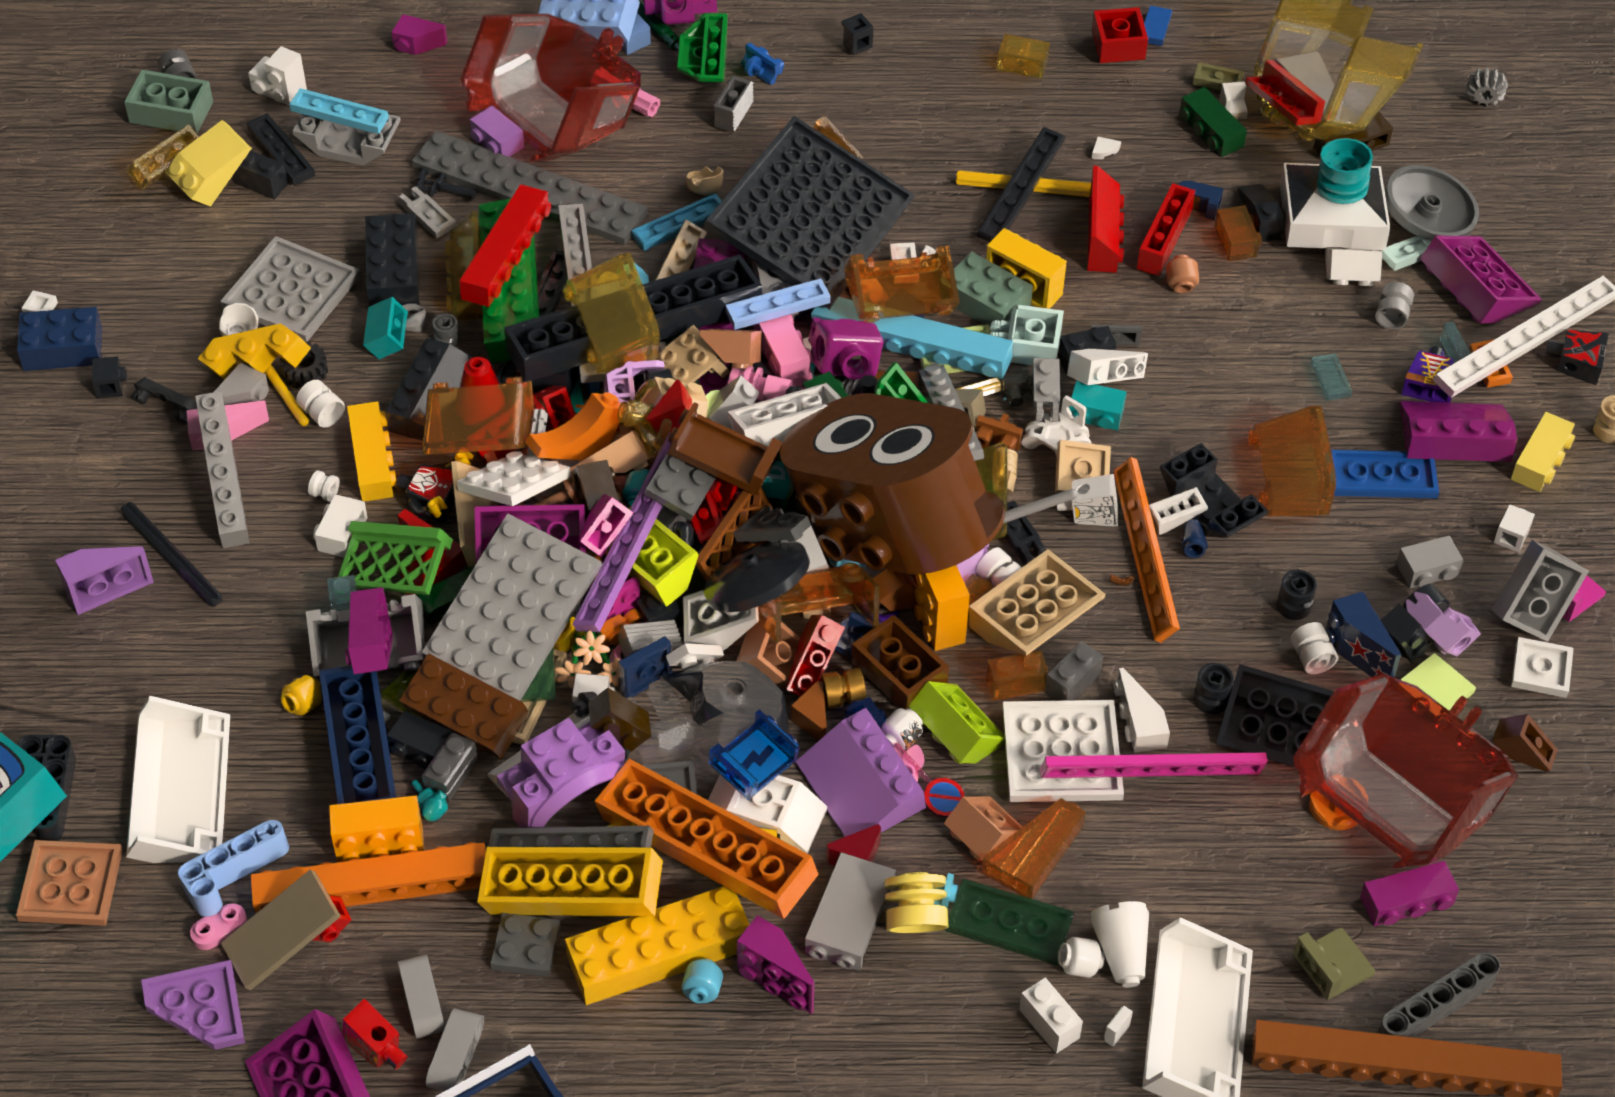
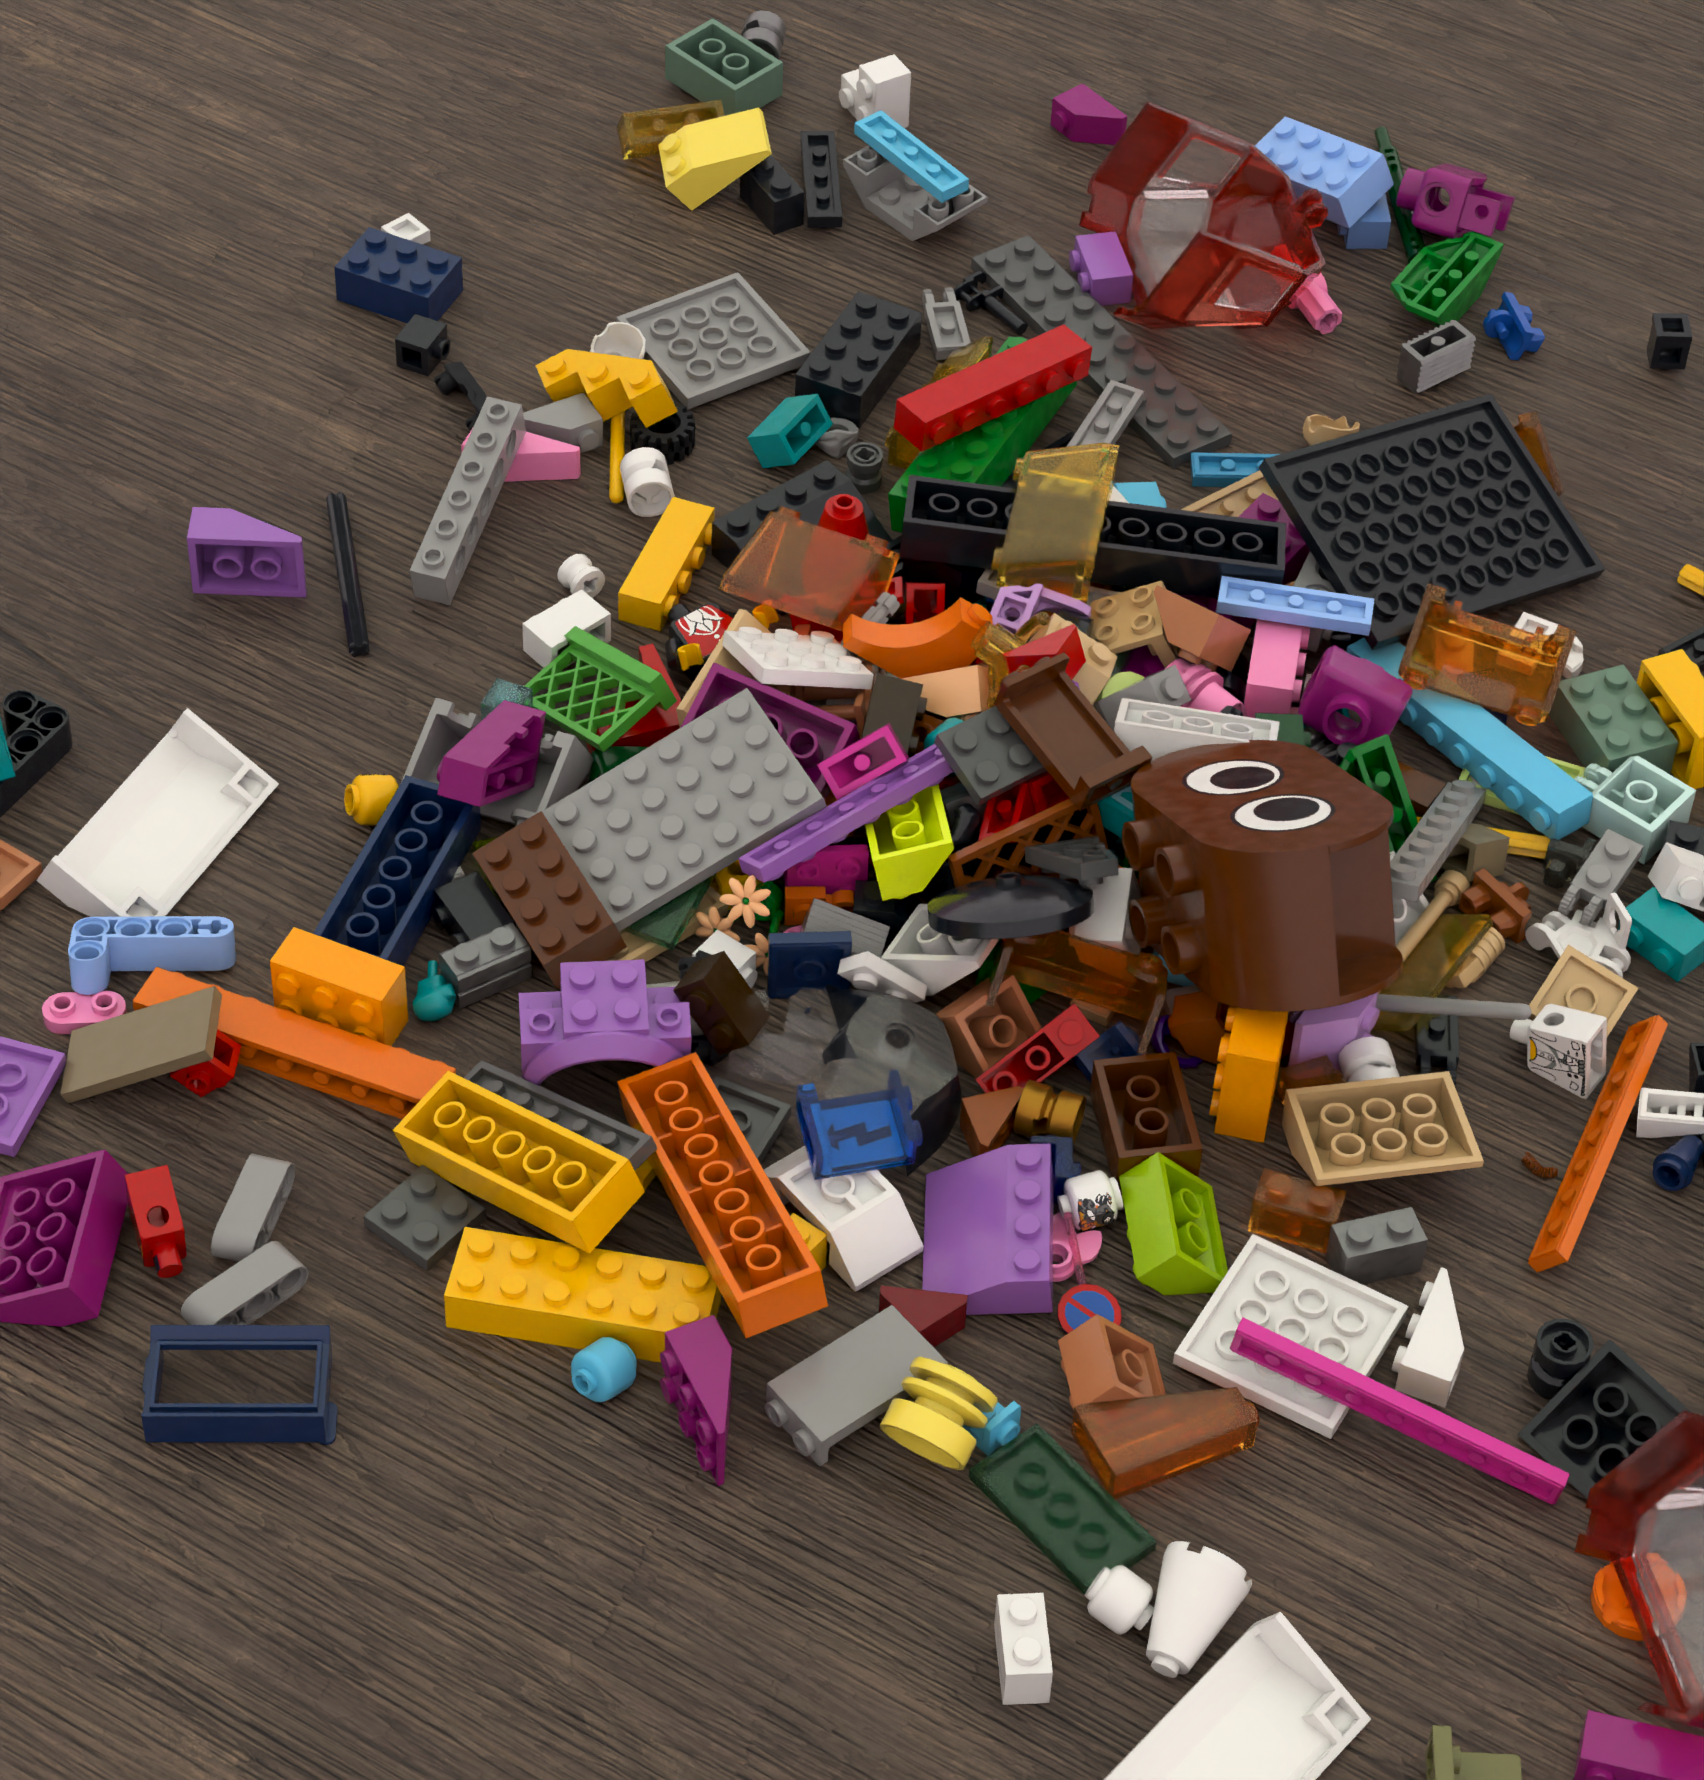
camera: 30 degrees right, 5 degrees down
white tile [1104,1006,1133,1047] -> none

